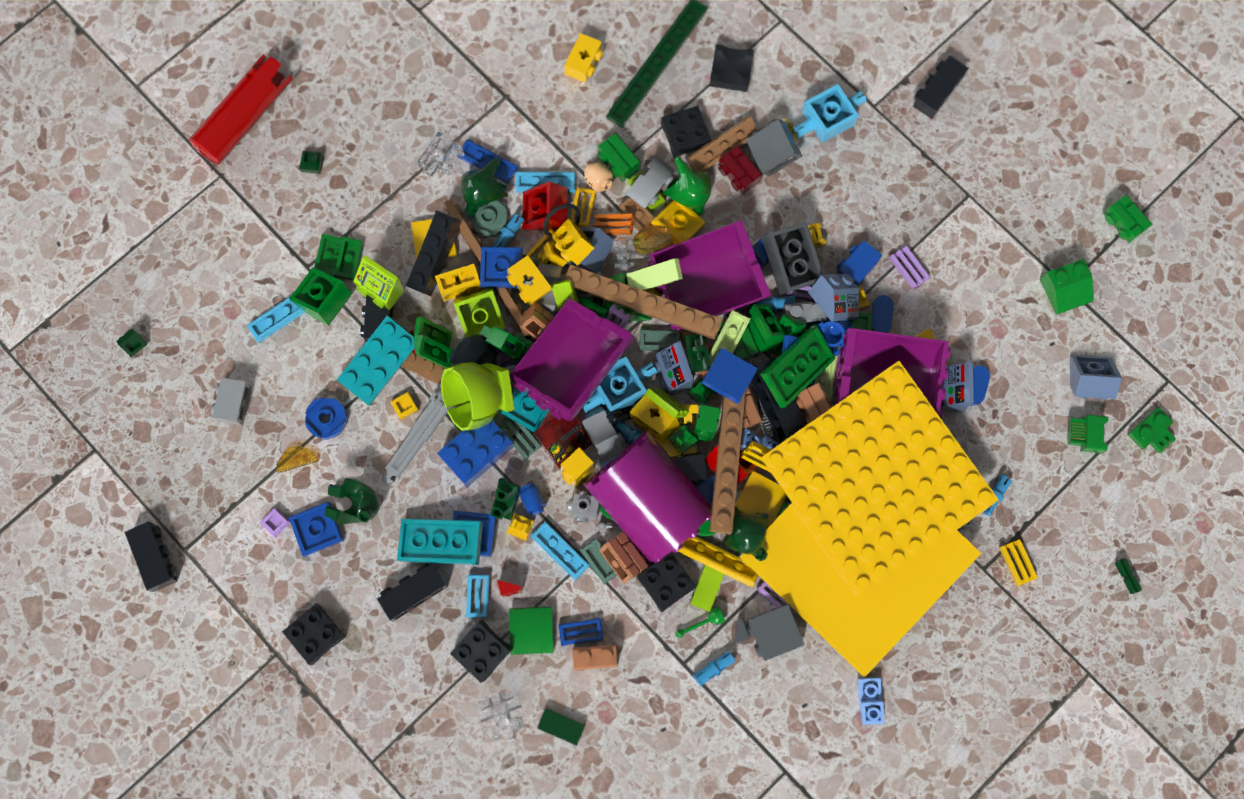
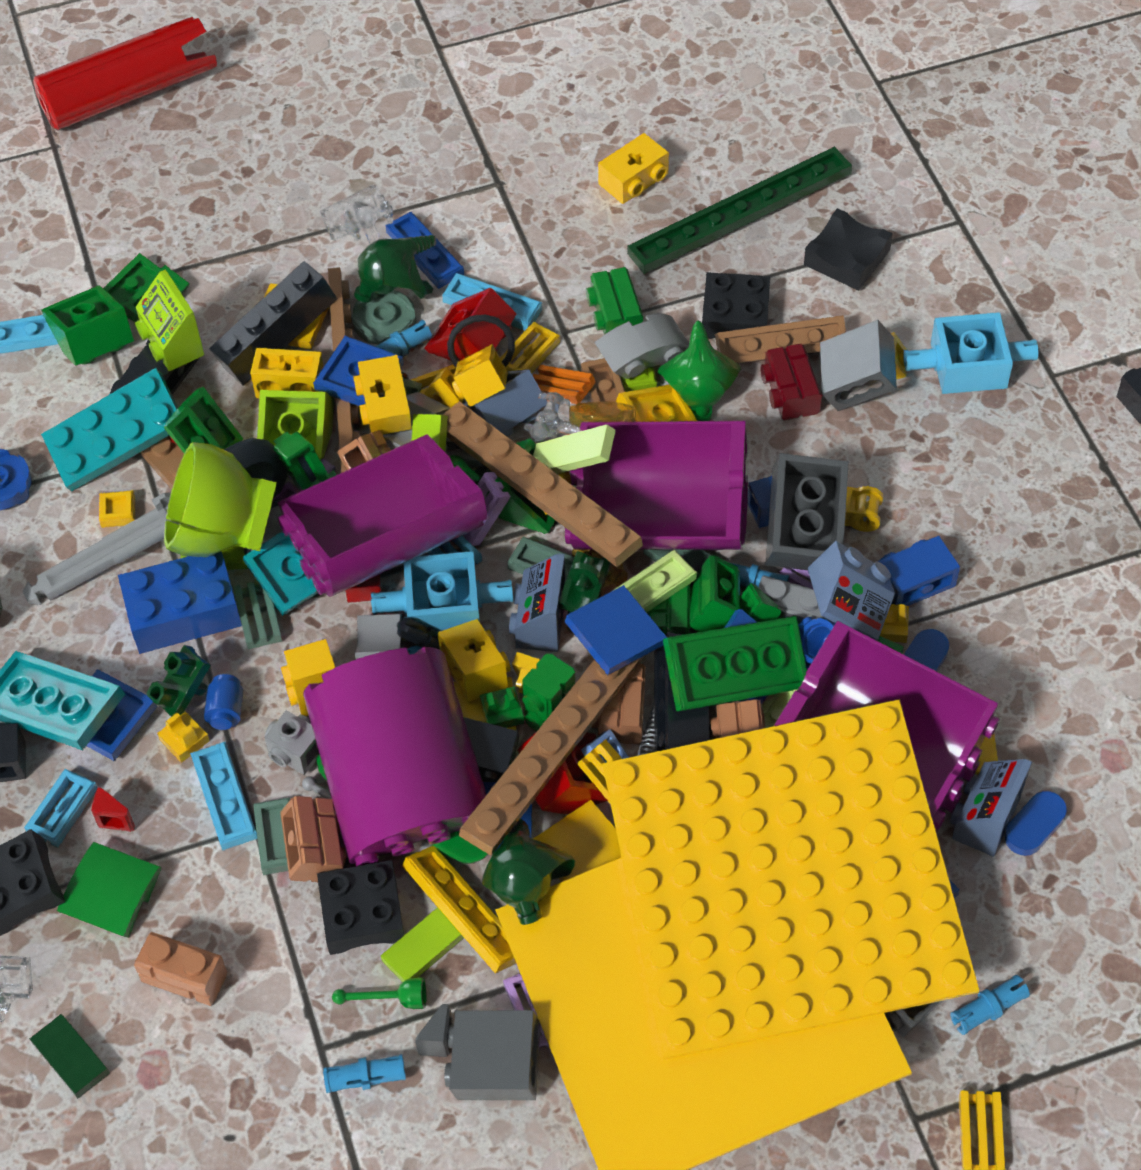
camera: 30 degrees right, 20 degrees down
dark green tile [299,151,323,174] -> none
clear red slope [533,417,592,469] -> none
blue tile [558,618,604,646] -> none
light nougat head [584,162,613,192] -> none
lime tile [645,388,689,418] -> none
green tile [687,378,716,405] -> none
lavender tile [889,246,930,290] -> none

